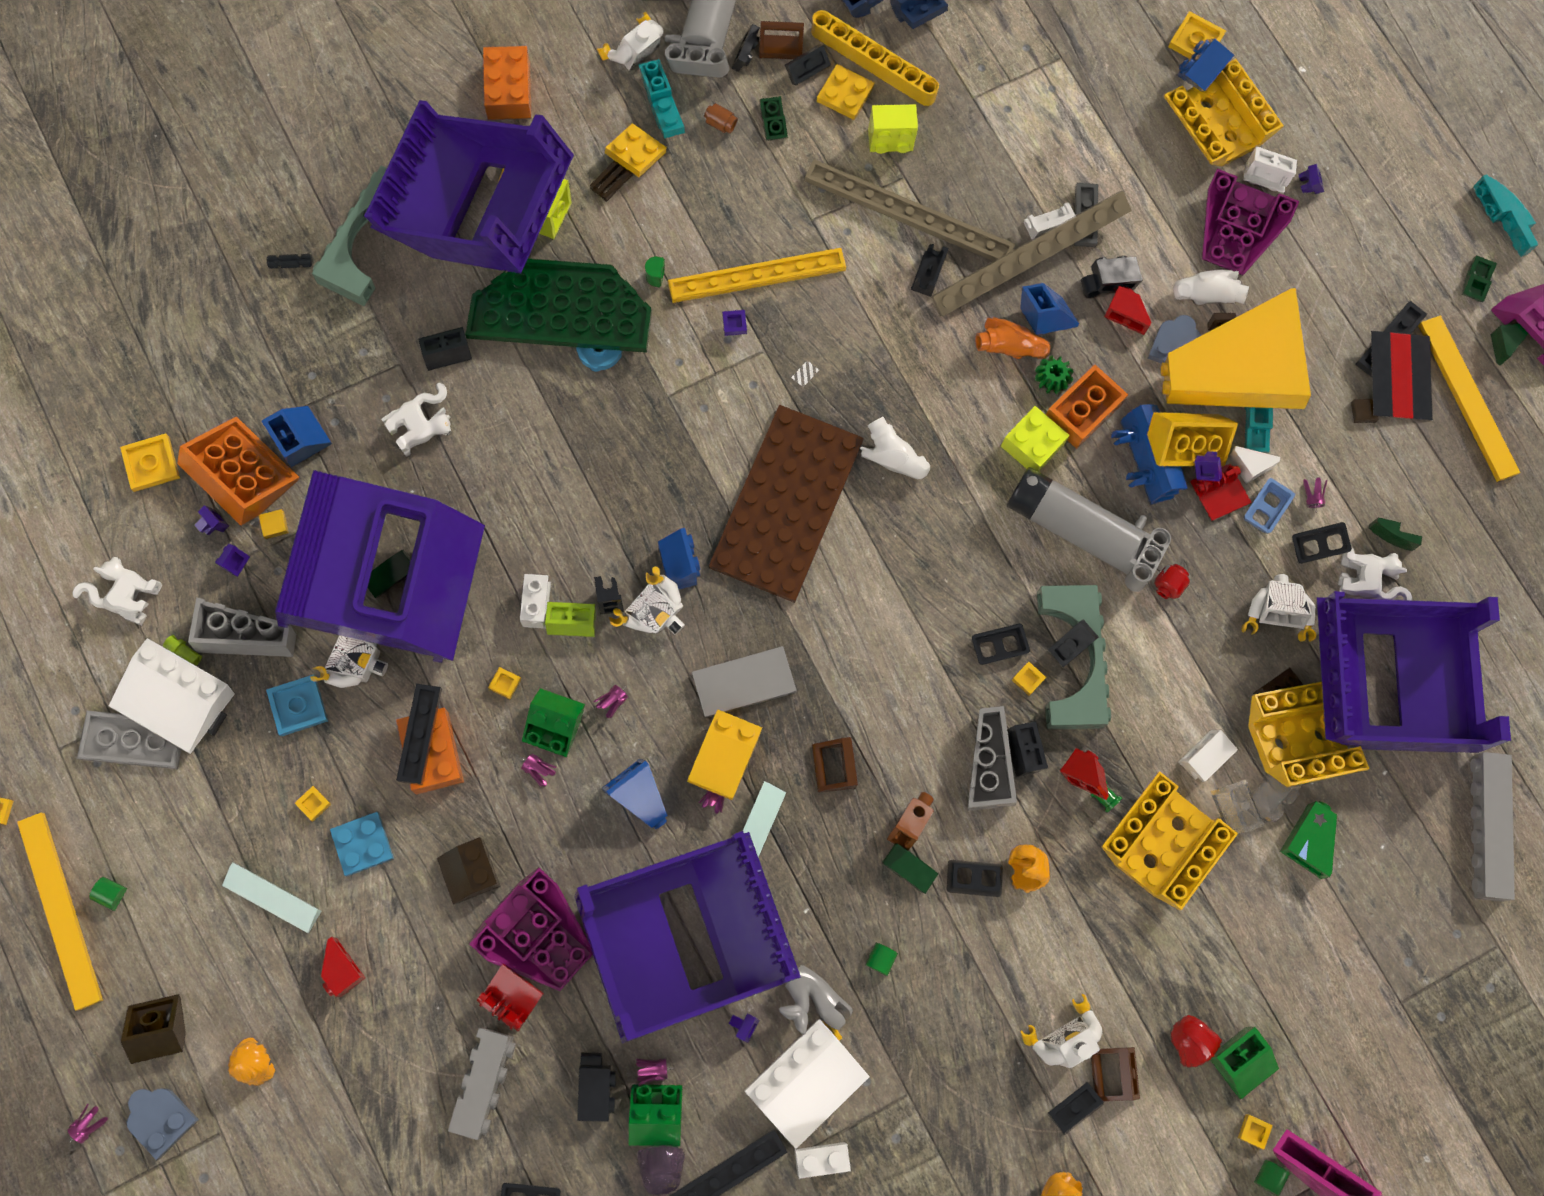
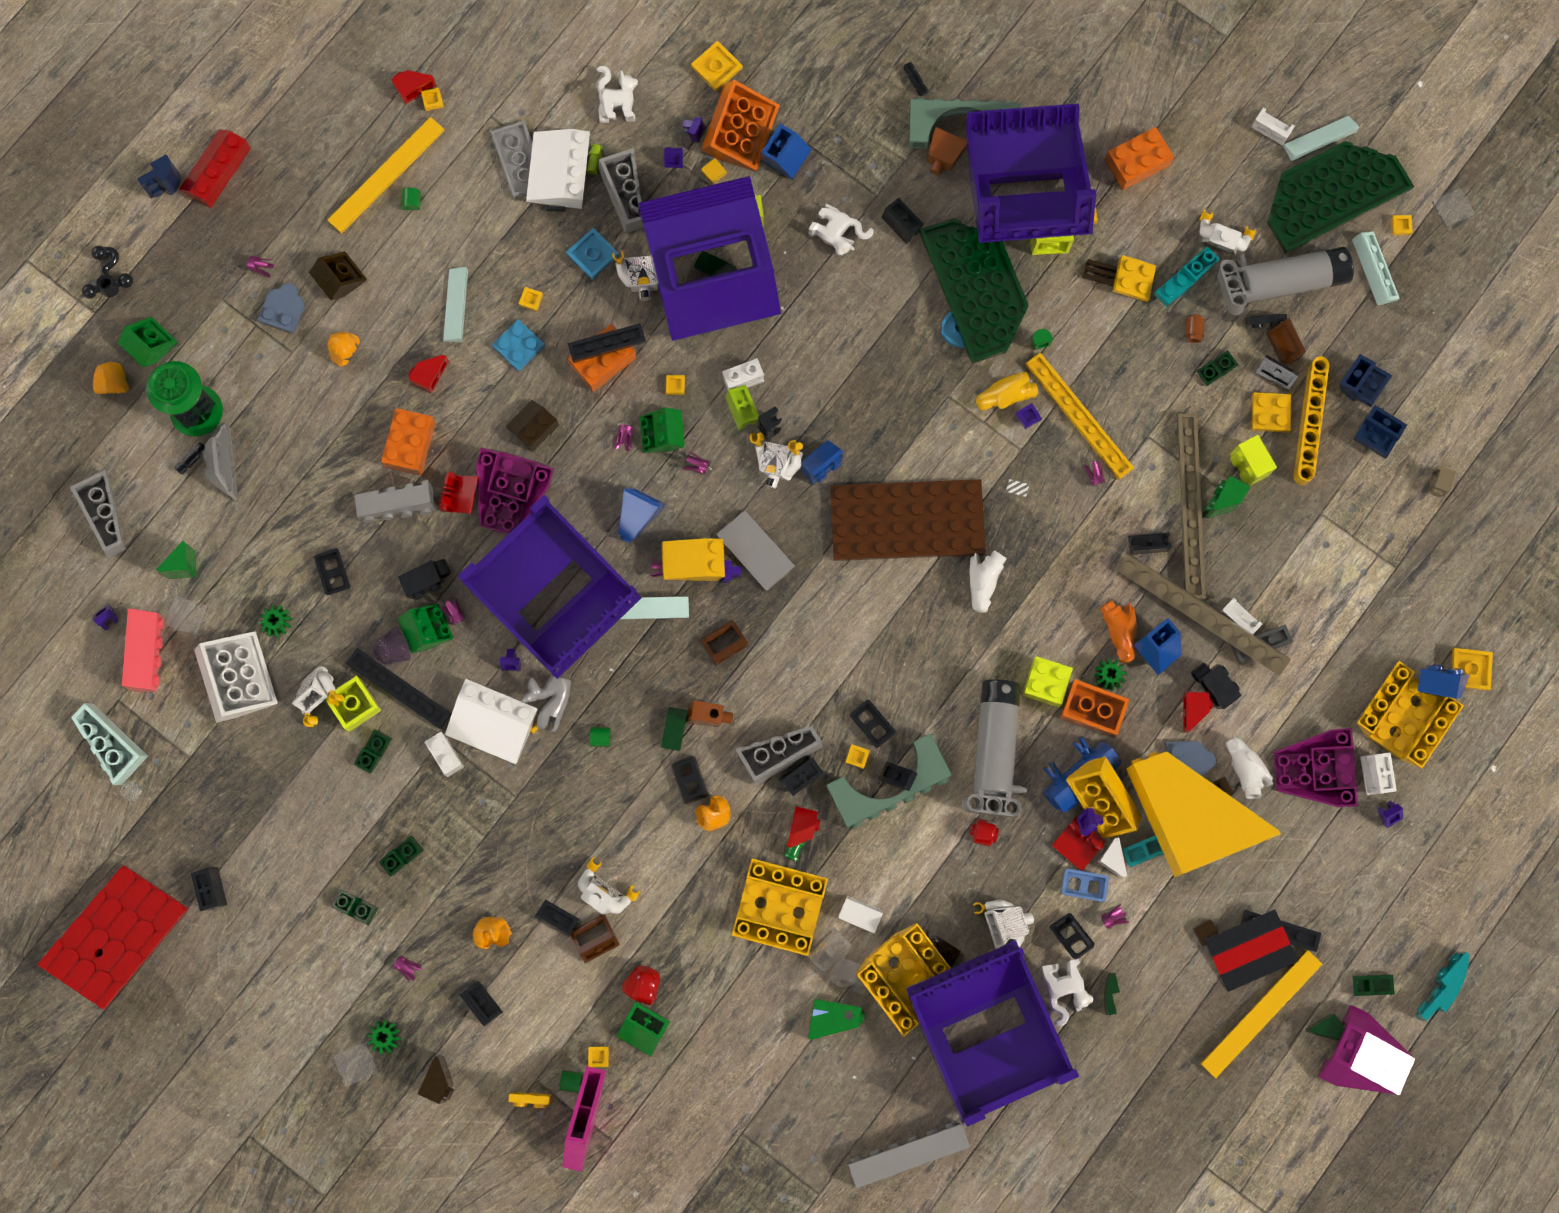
camera: 70 degrees right, 5 degrees up
none -> orange brick [381,408,436,476]
none -> dark purple tile [721,561,741,583]
none -> dark orange torso [927,127,967,176]
none -> yellow animal [976,372,1038,410]
none -> flat silver piece [1083,460,1106,489]
none -> green slope [1205,476,1250,518]

